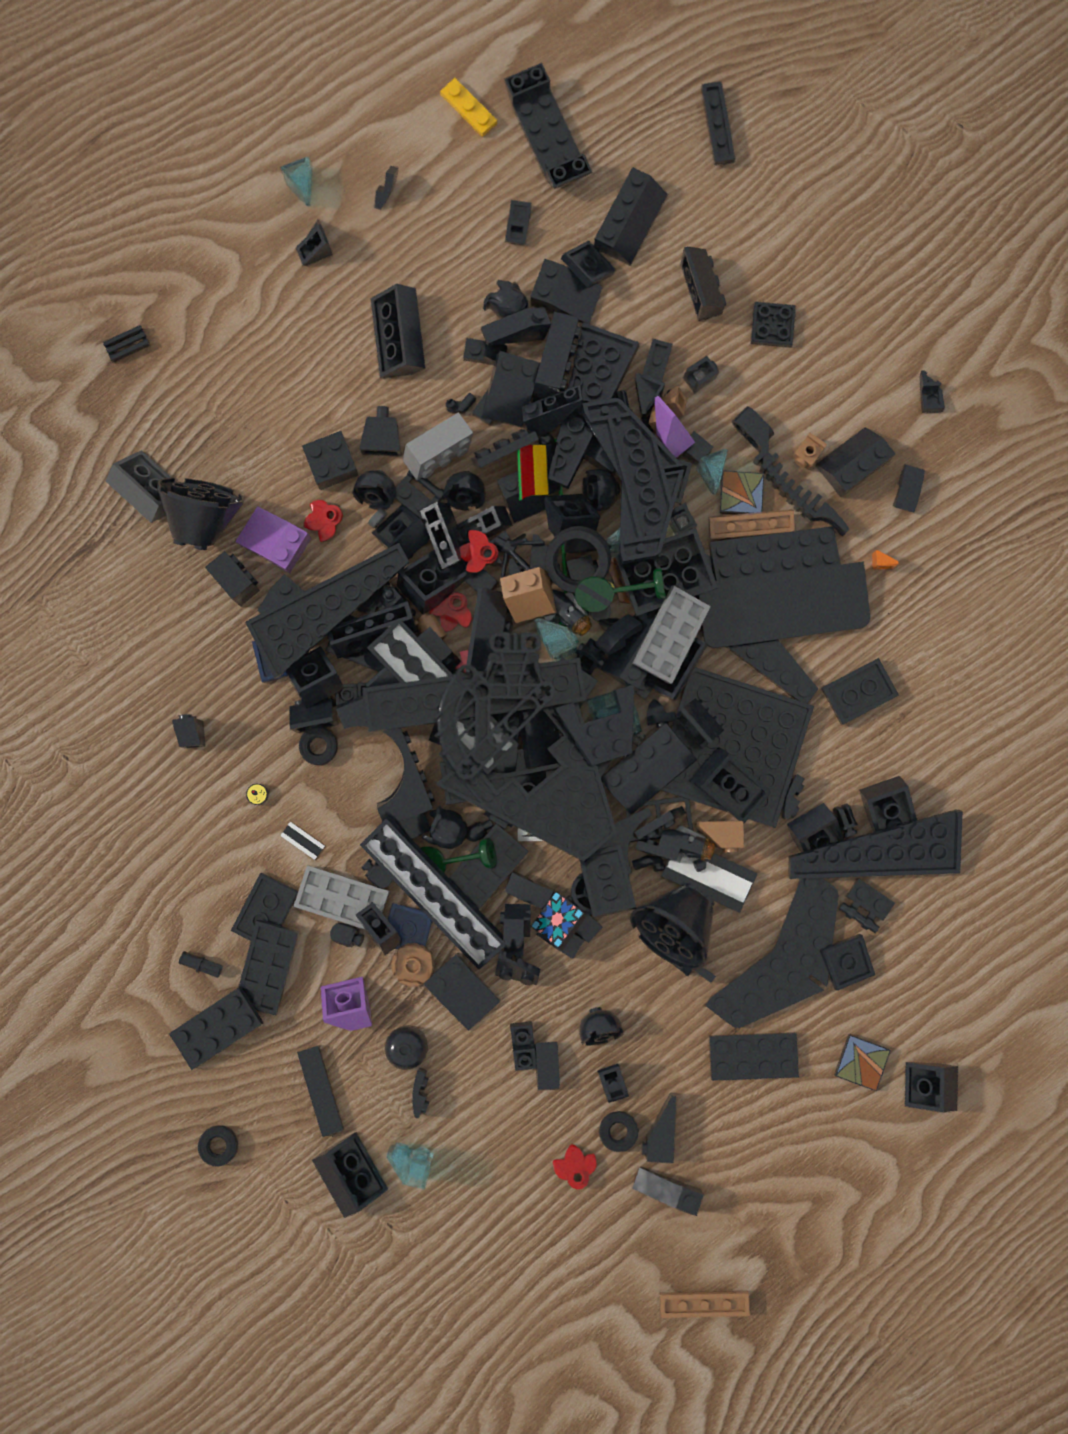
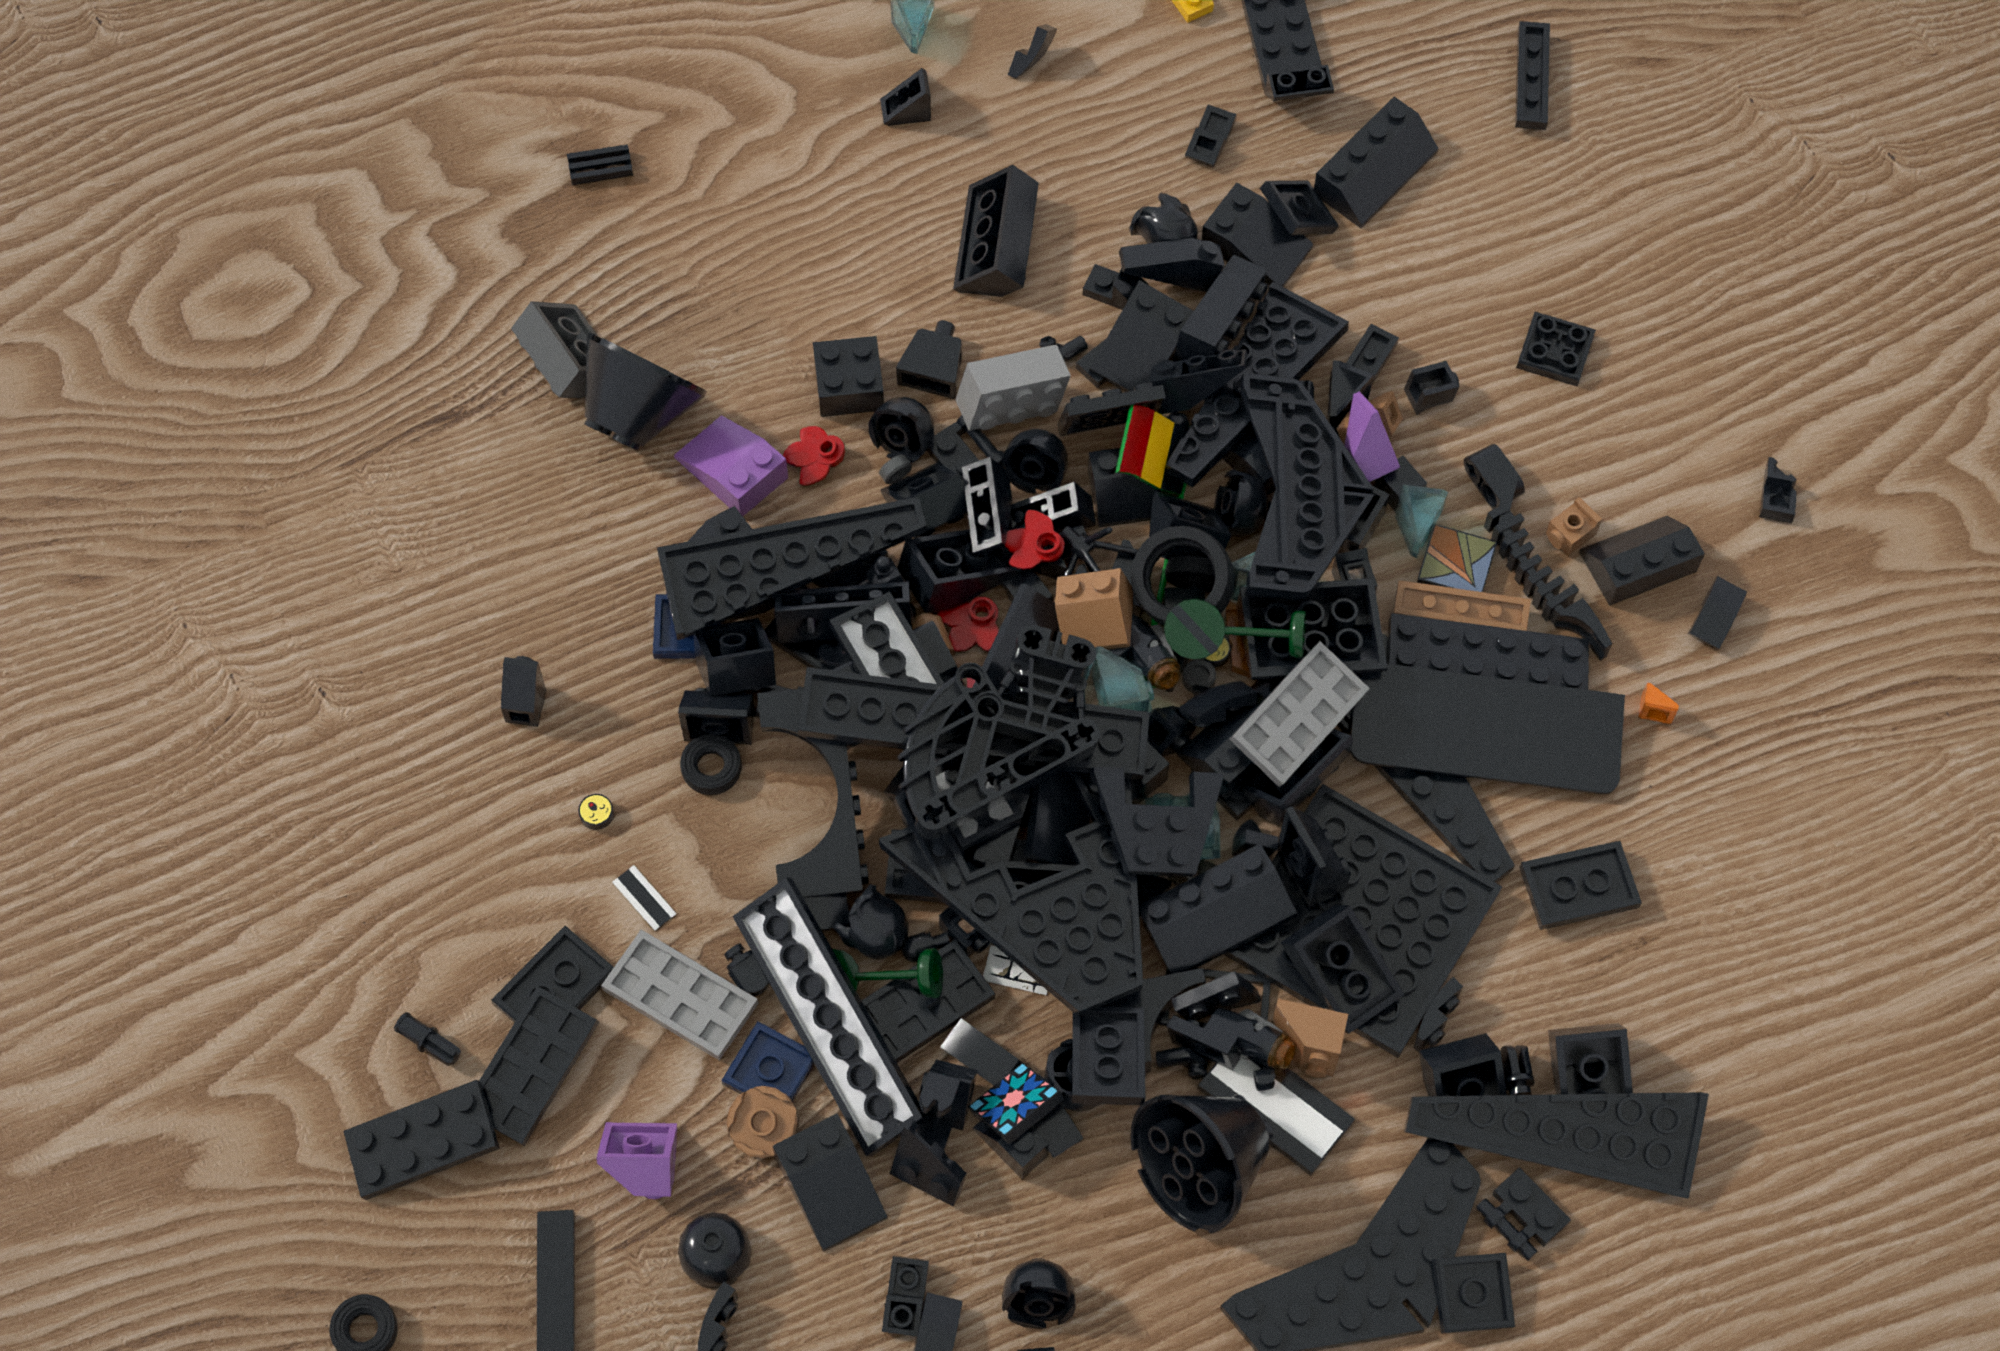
camera: 10 degrees right, 20 degrees down
black brick [205,551,260,607] -> none
black arm [330,923,365,948] -> none
black slope [355,902,403,955] -> none
black slope [674,964,716,983] -> none
black slope [680,246,726,322] -> none

